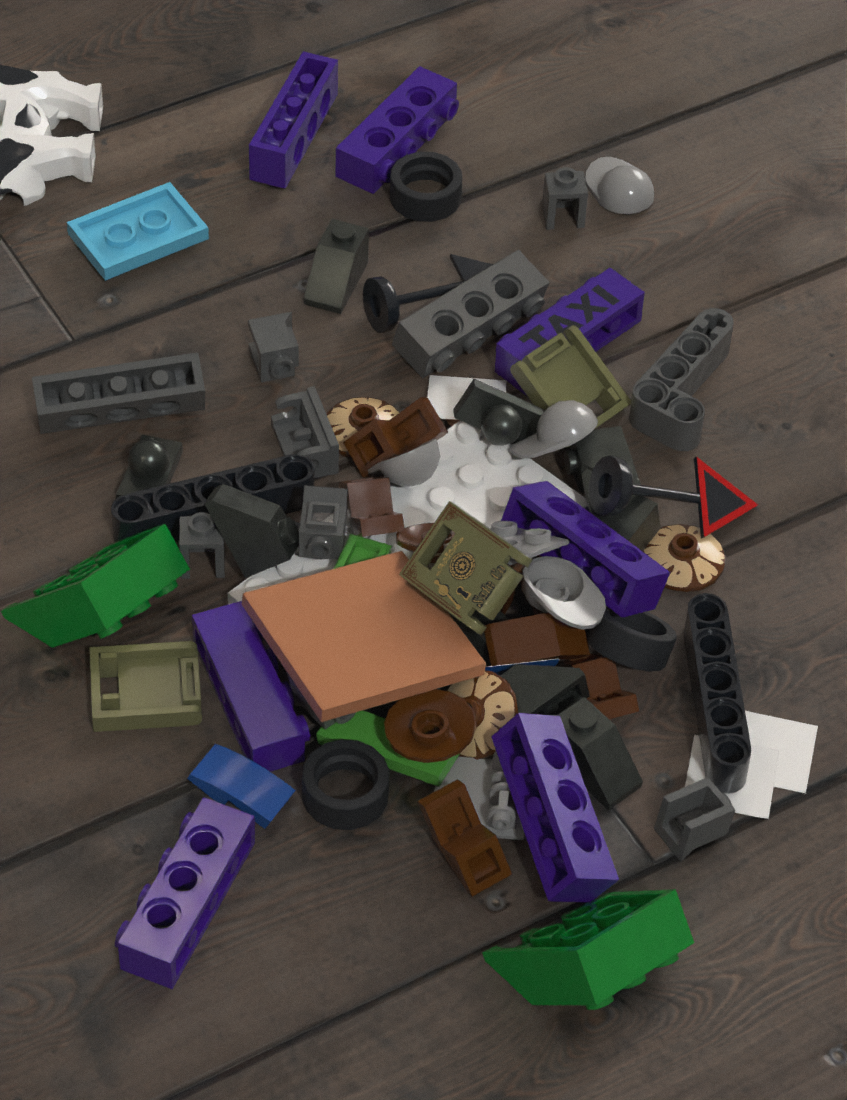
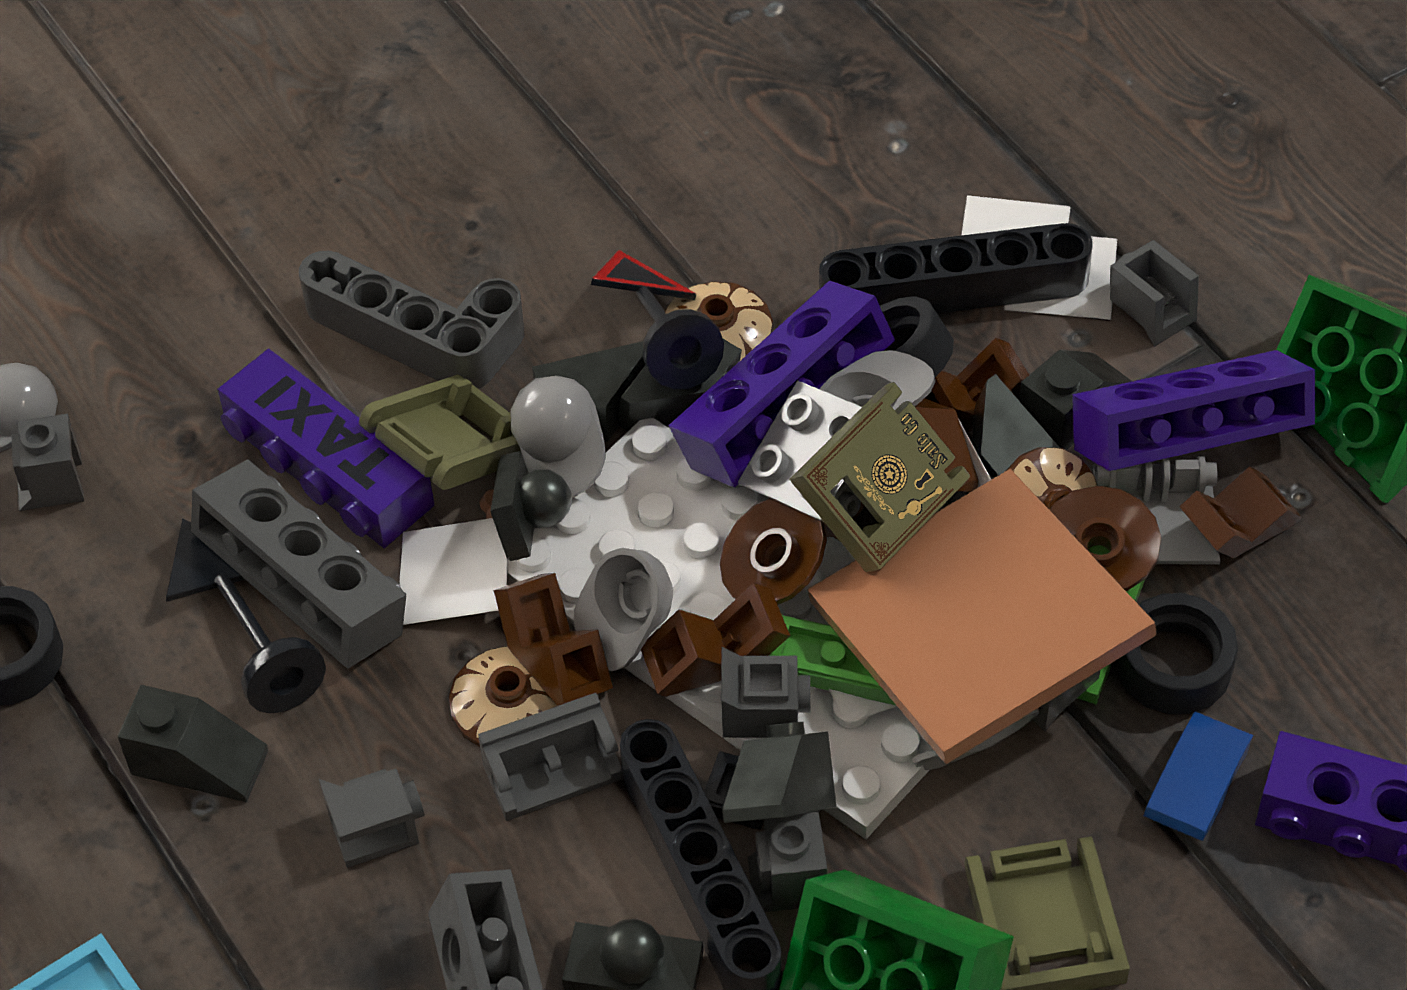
camera: 90 degrees left, 5 degrees up
dark purple brick [192,601,310,772] -> none

